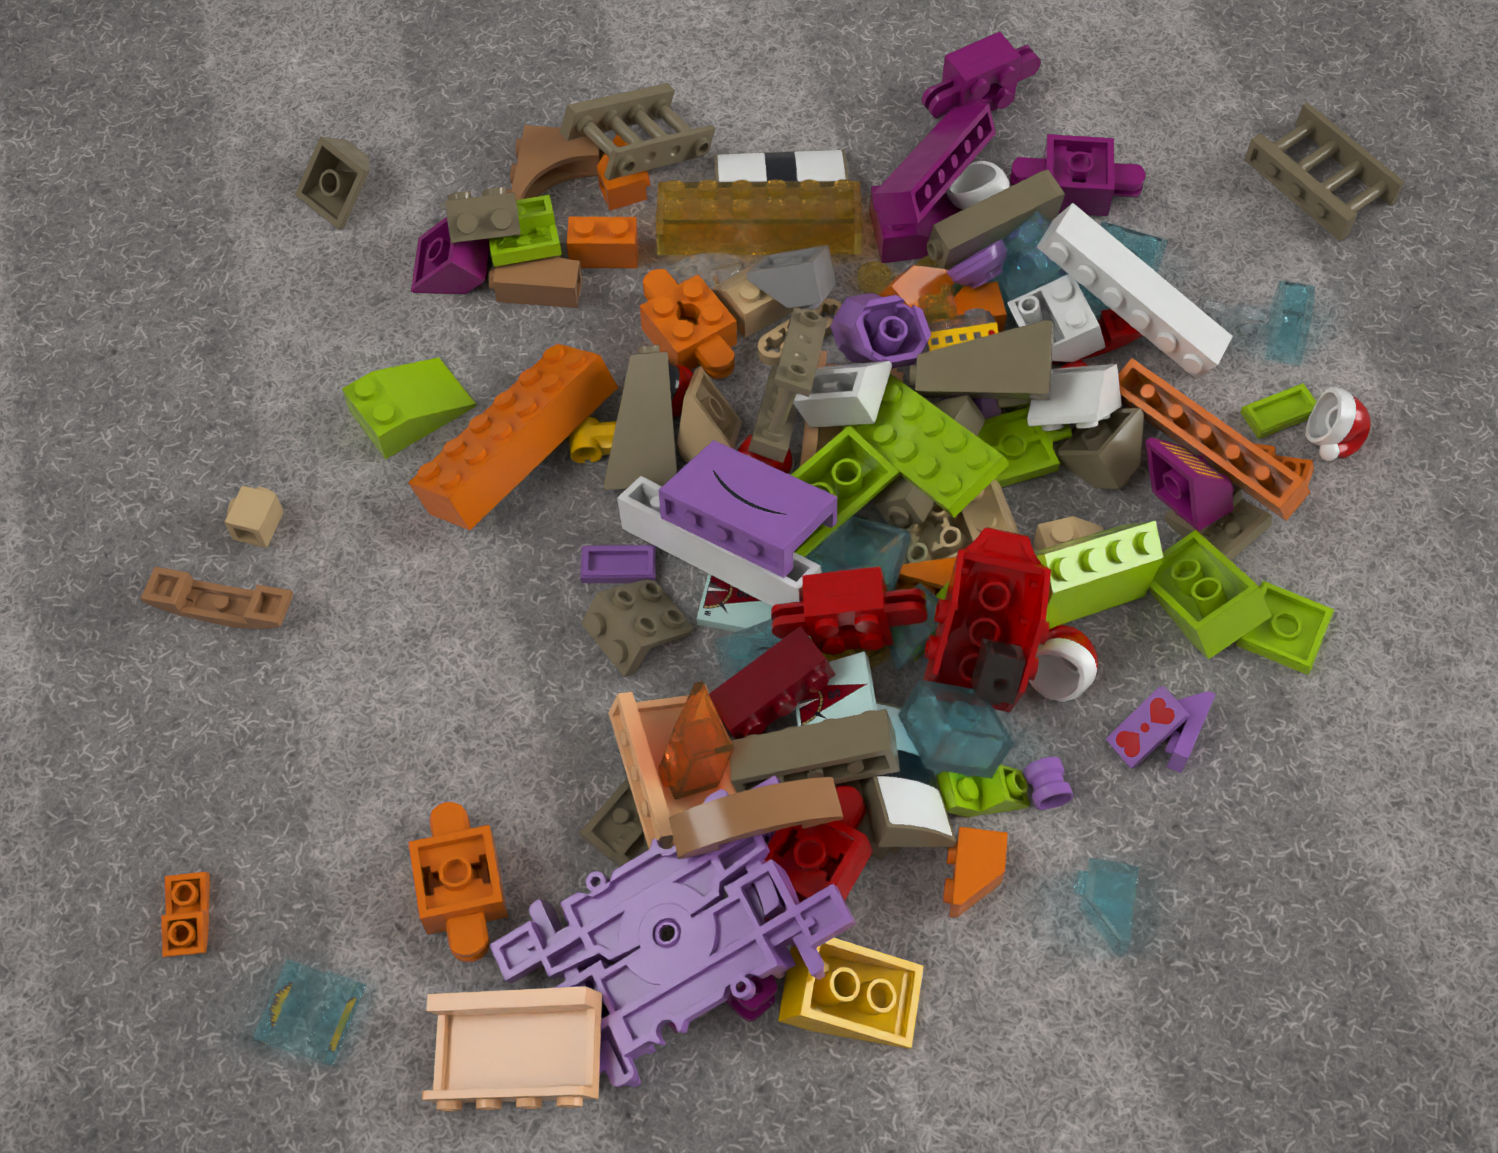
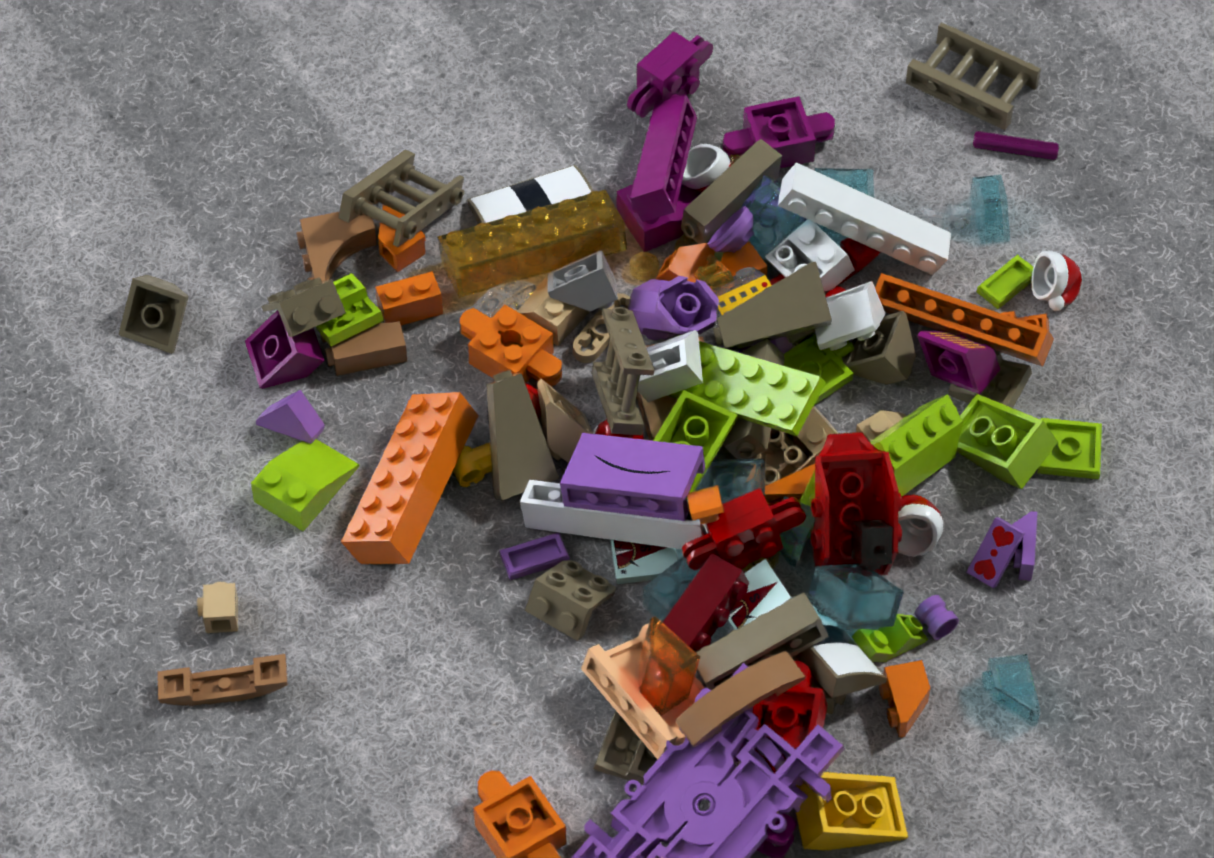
camera: 20 degrees left, 5 degrees down
none -> medium lavender slope [256,390,325,444]
none -> orange slope [687,485,724,524]
none -> magenta axle [973,131,1059,160]

